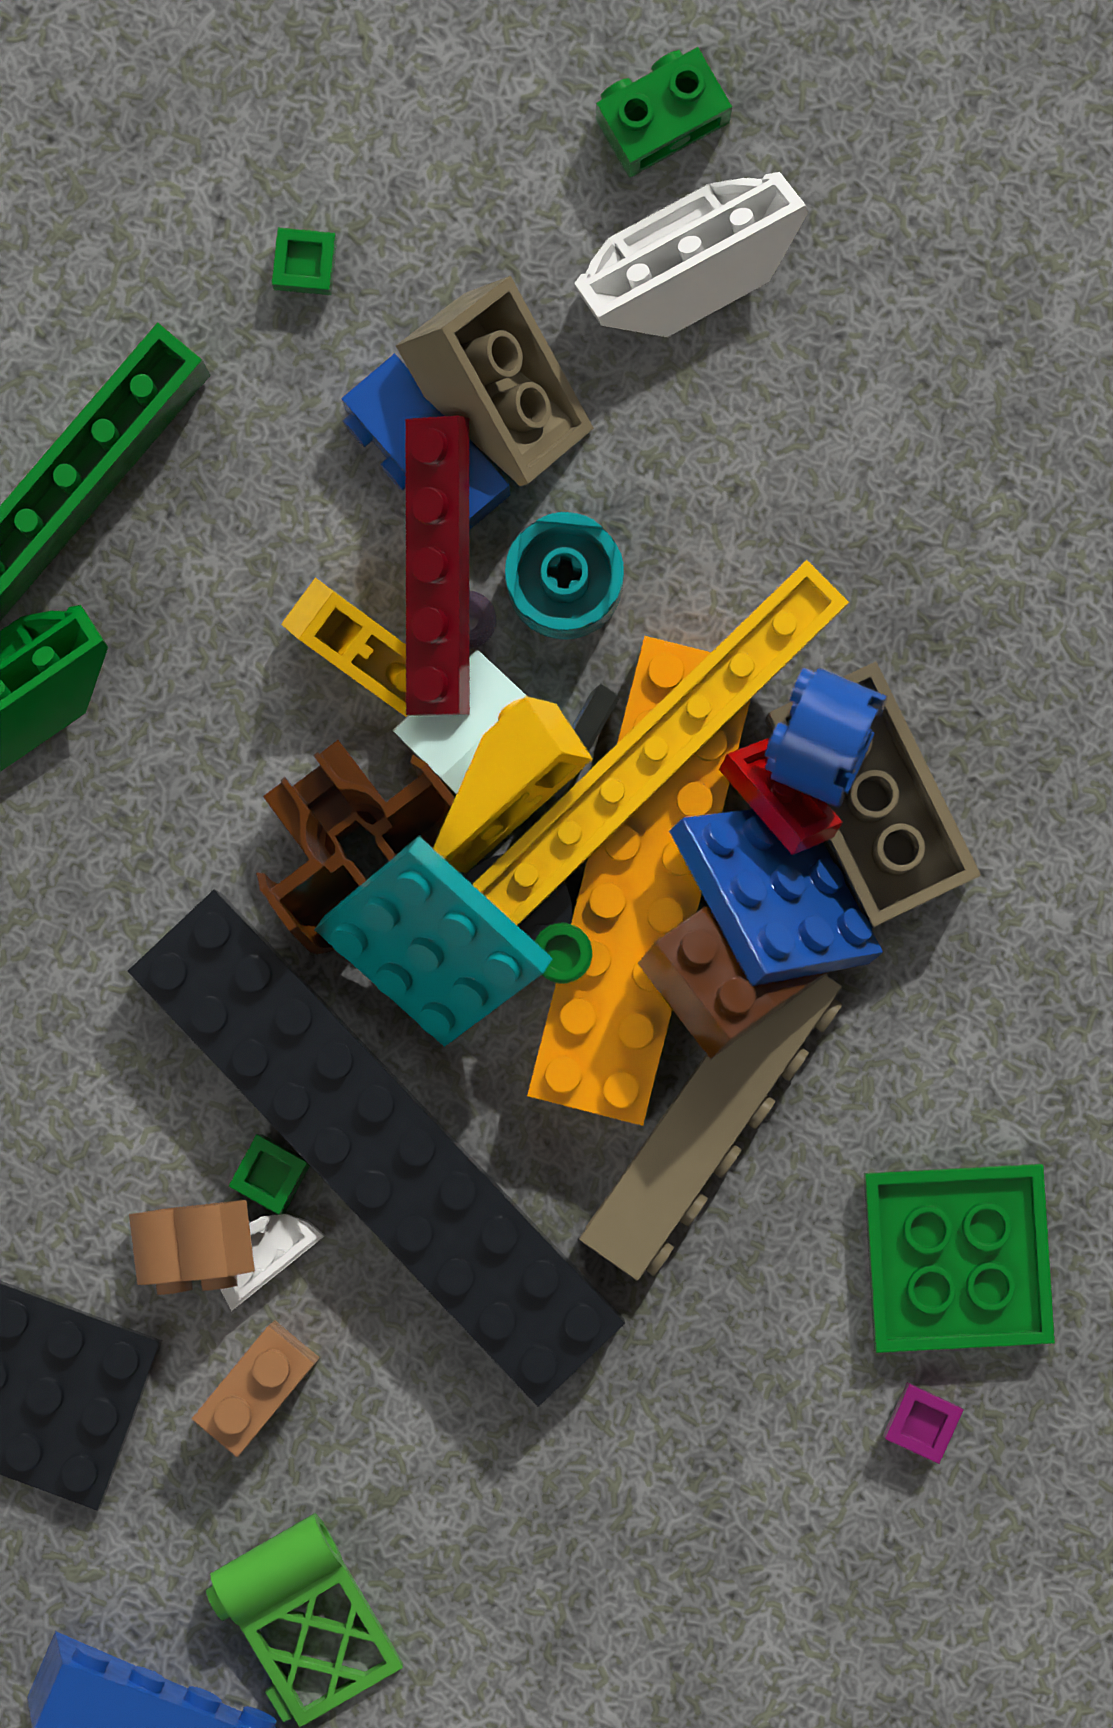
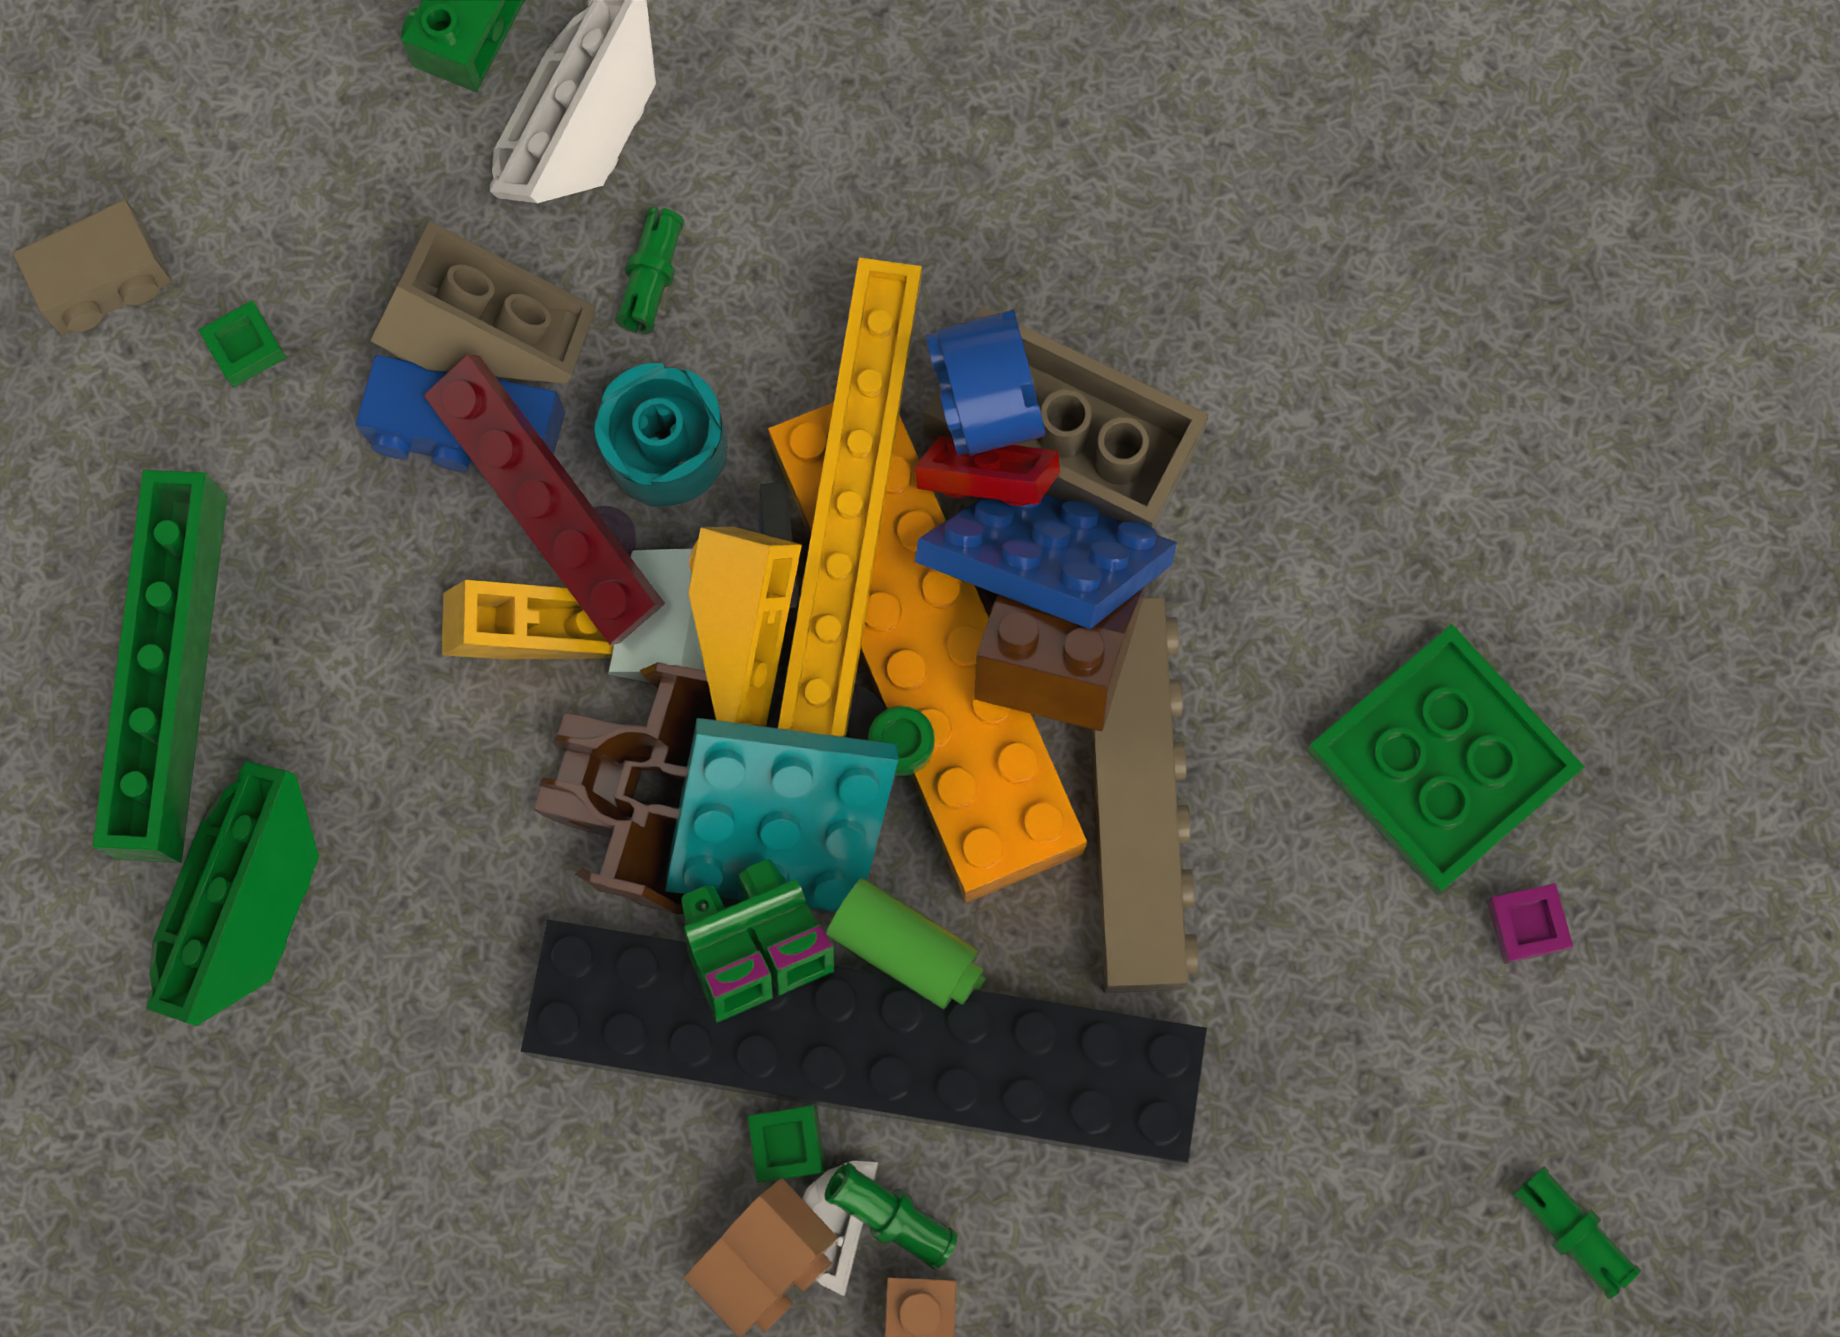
camera: 40 degrees left, 10 degrees down
none -> dark tan brick [13,199,172,335]
none -> green pin [615,207,684,334]
none -> green hips [681,859,834,1023]
none -> green pin [824,1163,957,1269]
none -> bright green piece [826,877,988,1009]
none -> green pin [1512,1166,1641,1299]

